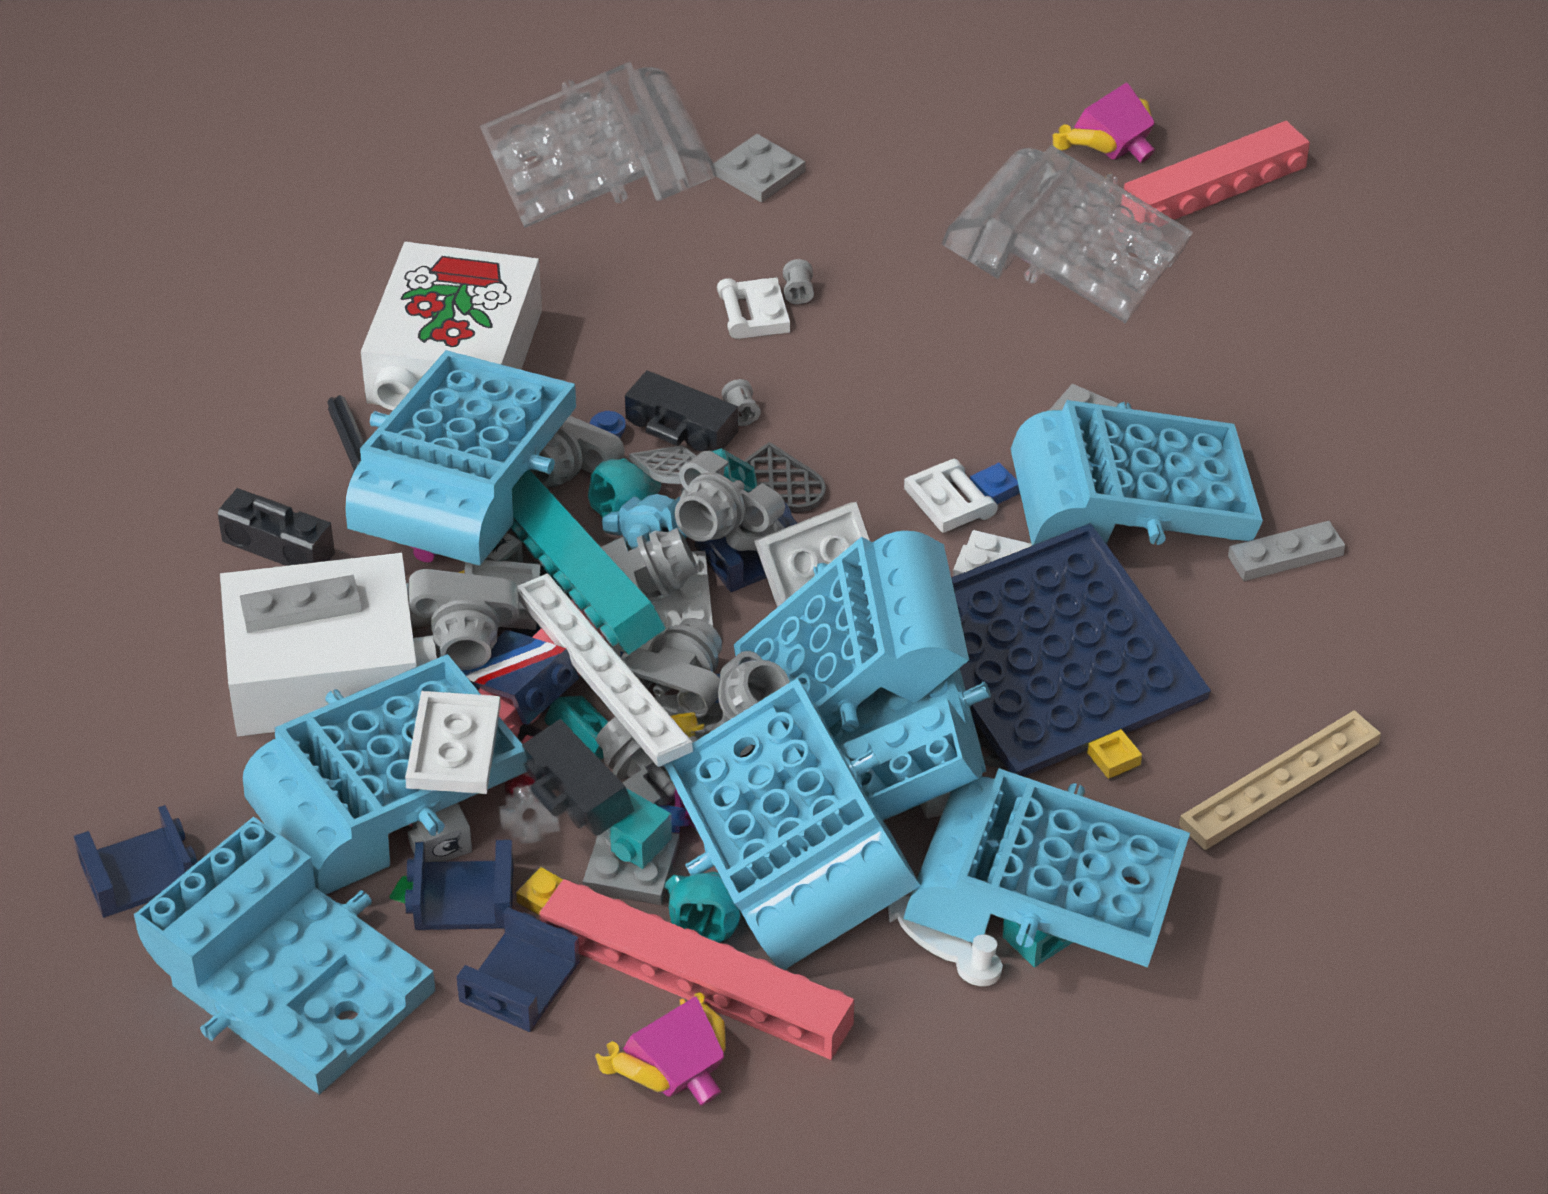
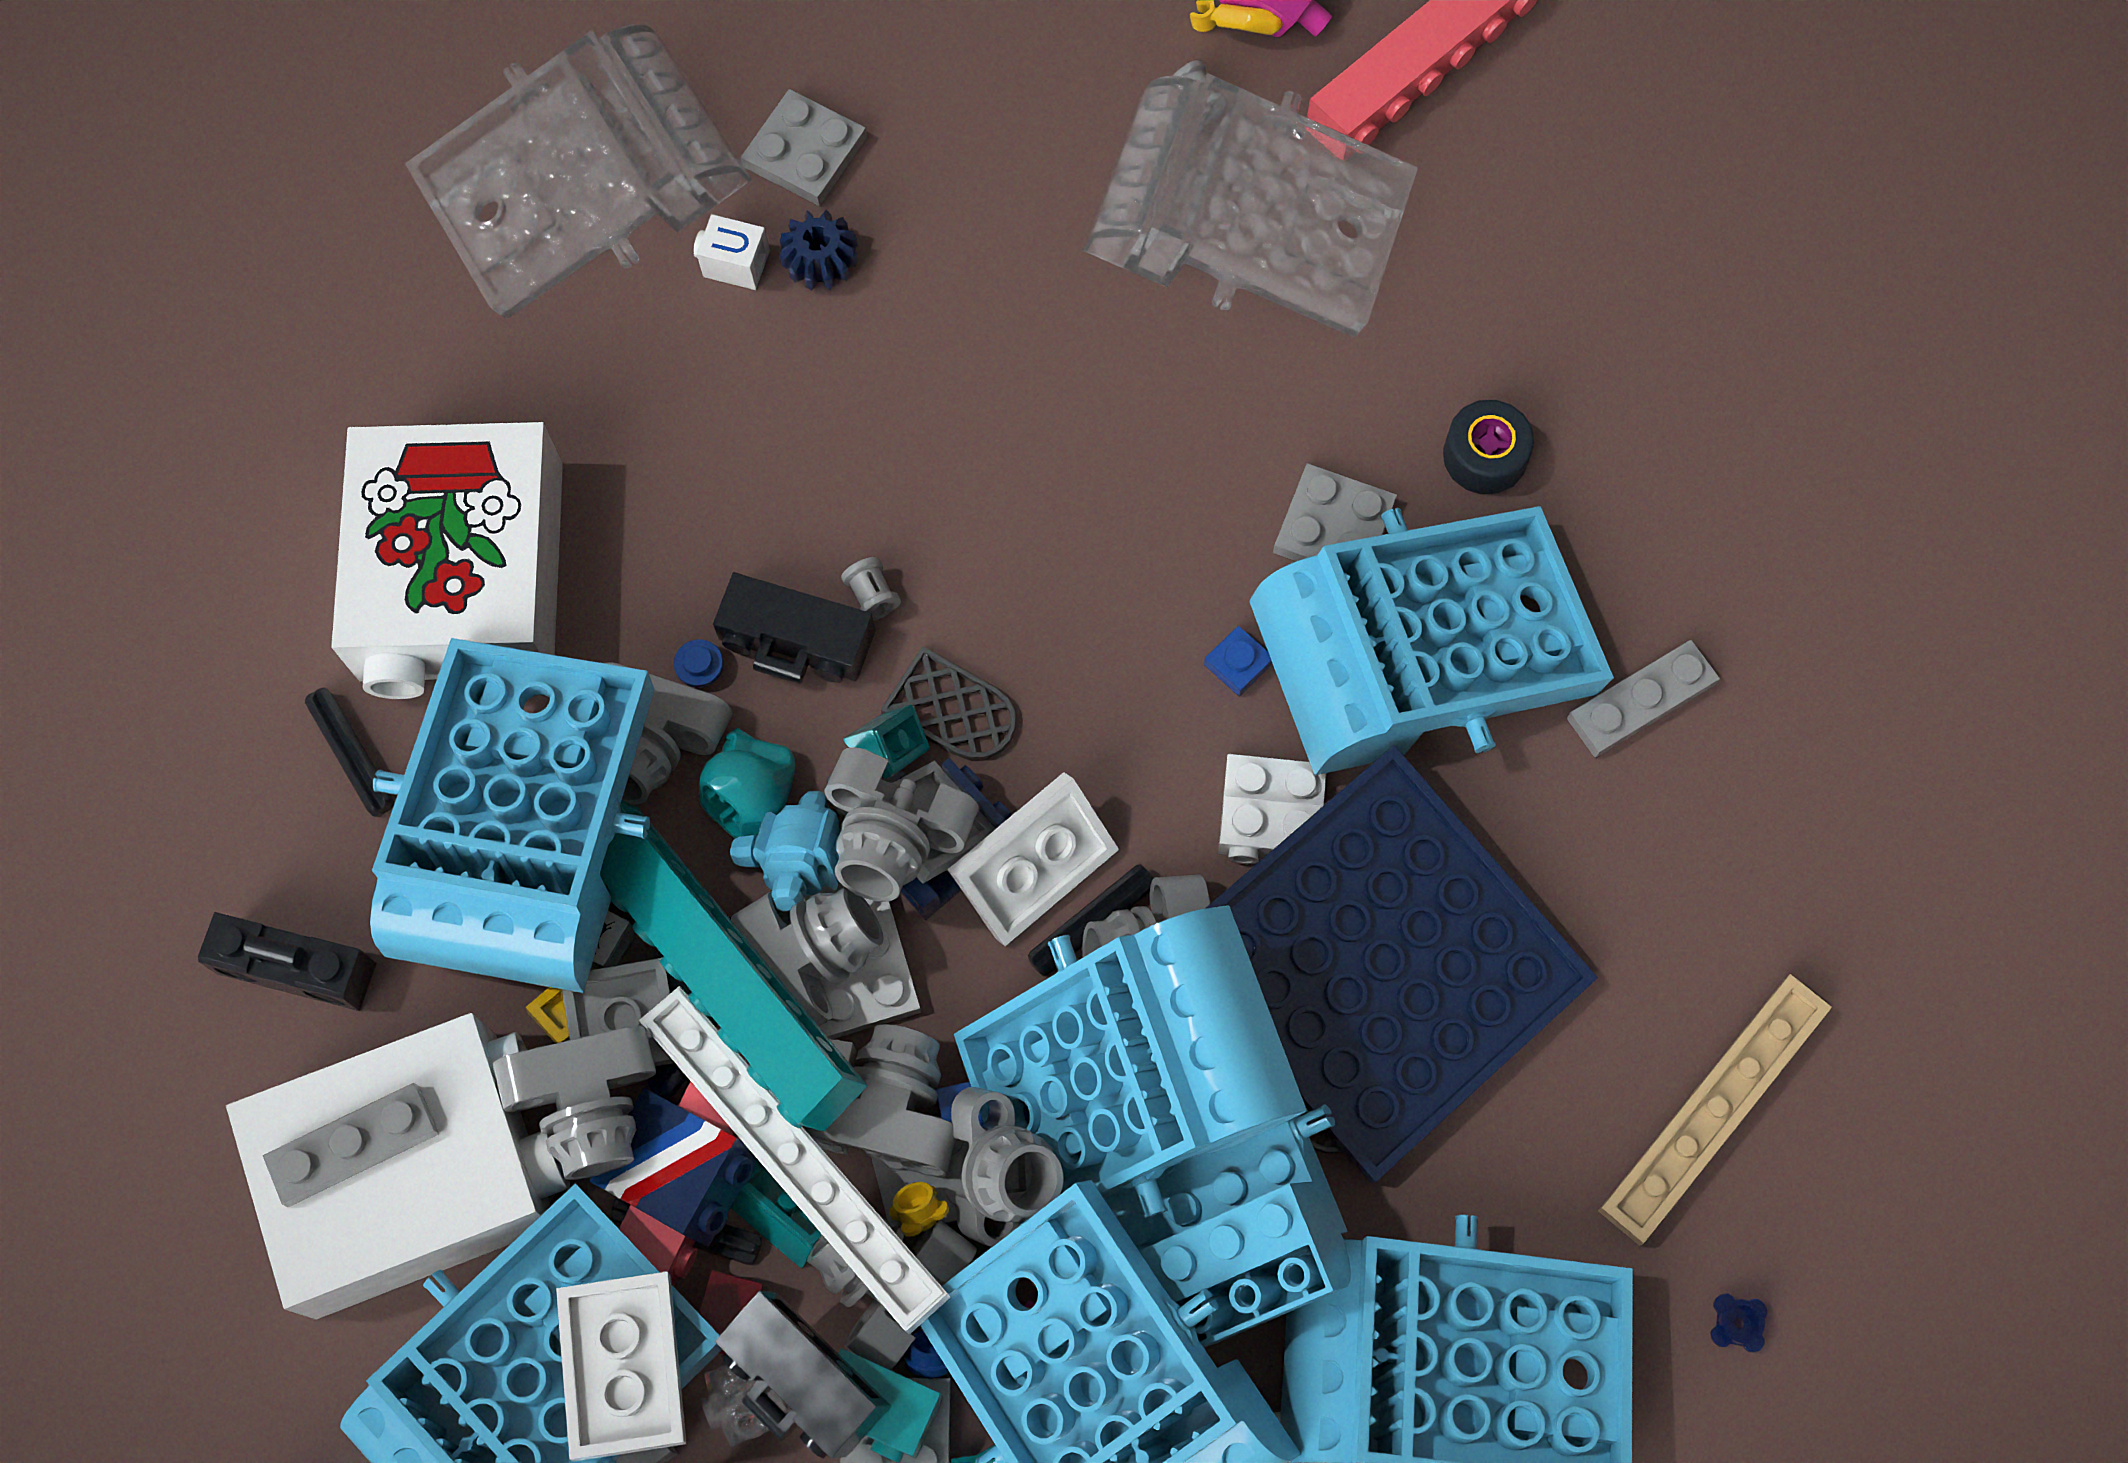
camera: 10 degrees left, 25 degrees up
light grey window [629,445,696,484] -> none
white plate [717,277,790,339] -> none
light grey bush [783,259,814,305] -> none
white plate [904,459,998,533] -> none
yellow plate [1087,729,1142,779] -> none
none -> white brick [694,214,770,290]
none -> dark blue gear [779,209,858,291]
none -> black wheel [1443,399,1534,494]
none -> clear blue plate [1710,1294,1767,1353]

